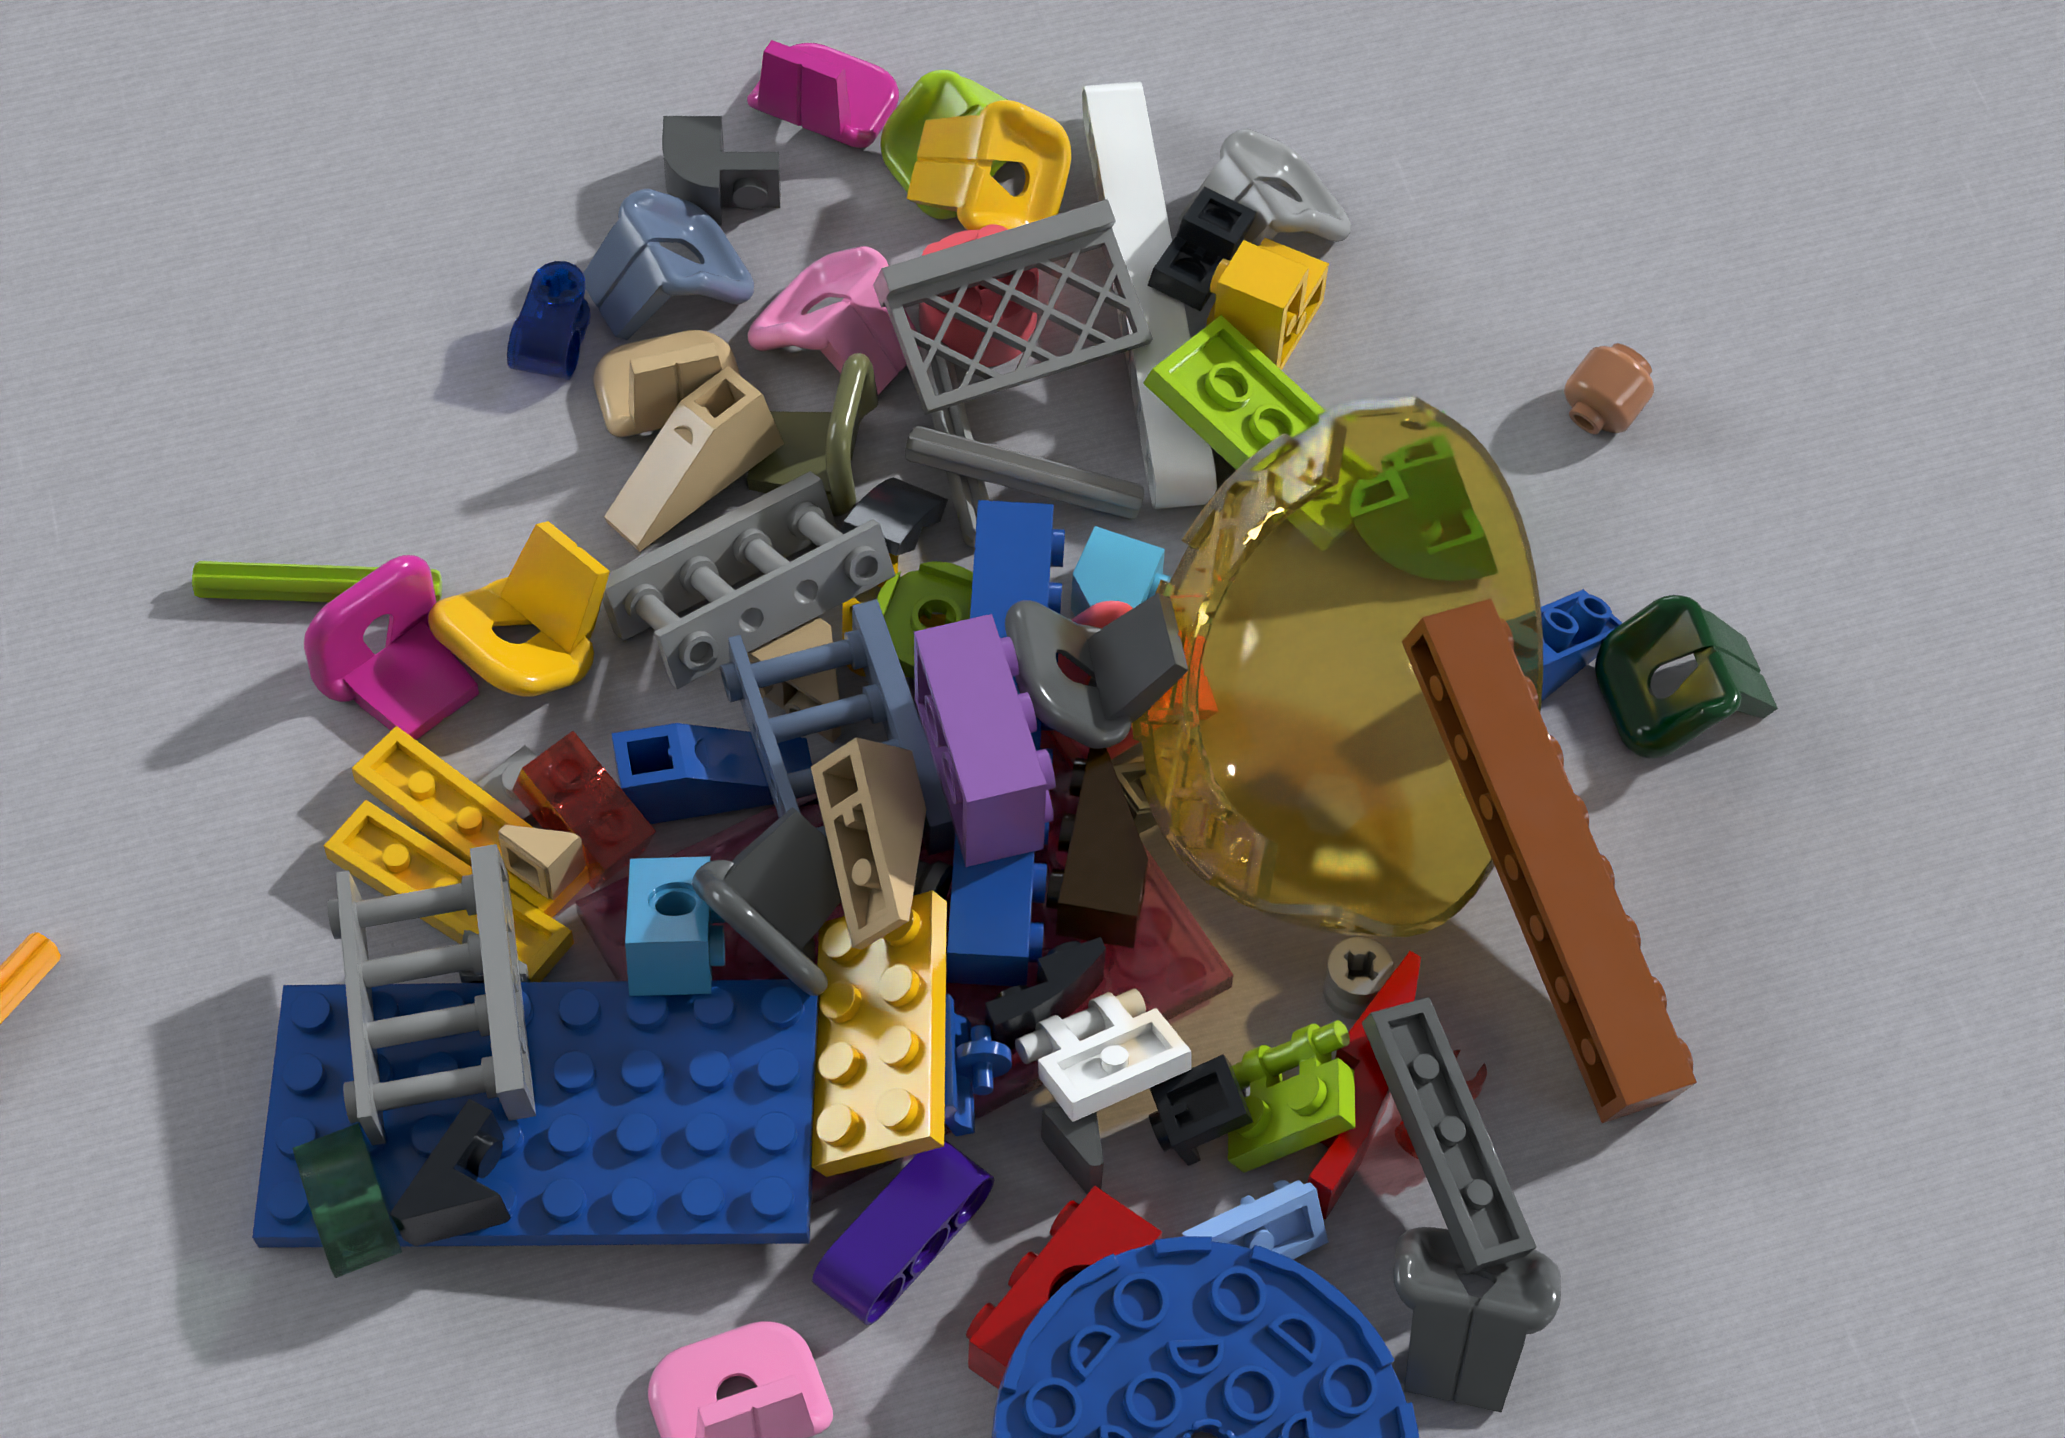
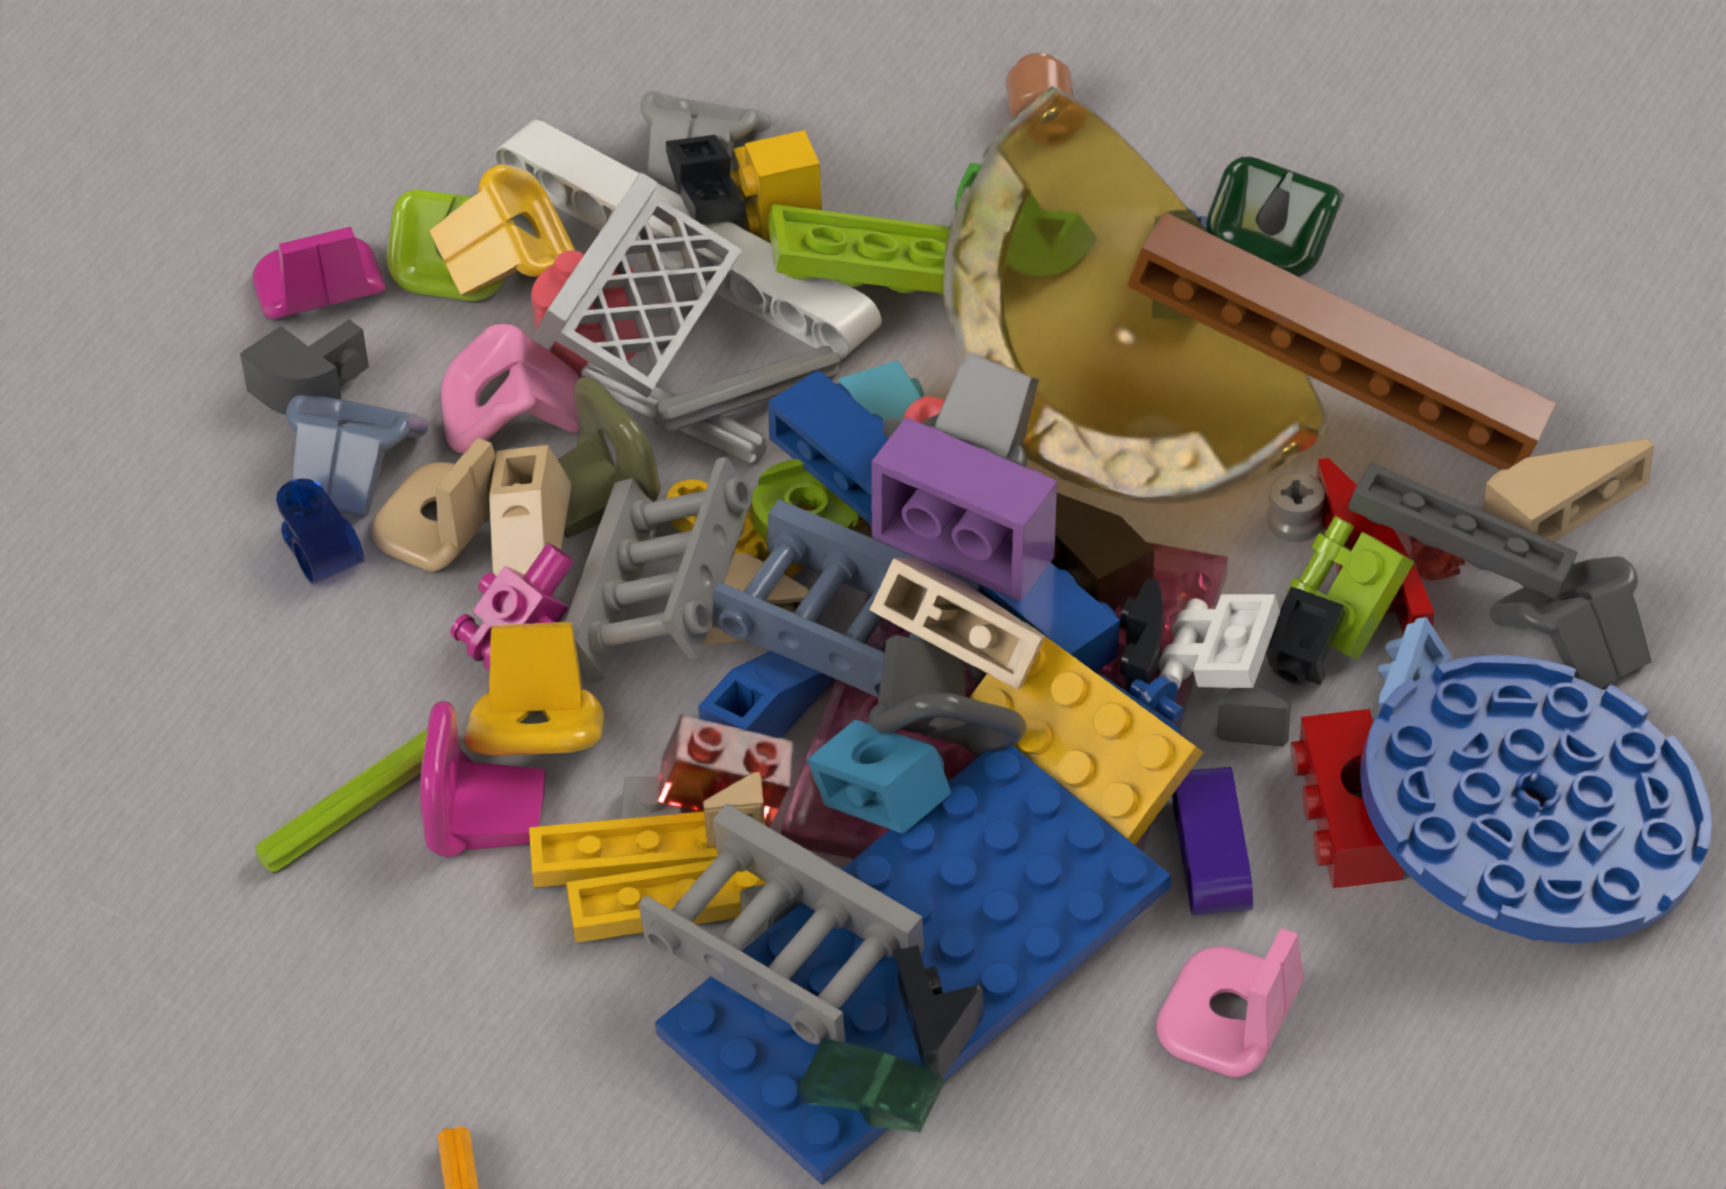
camera: 40 degrees left, 10 degrees down
black slope [840,477,948,556] -> none
none -> dark pink piece [450,542,575,672]
none -> tan slope [1483,438,1654,542]

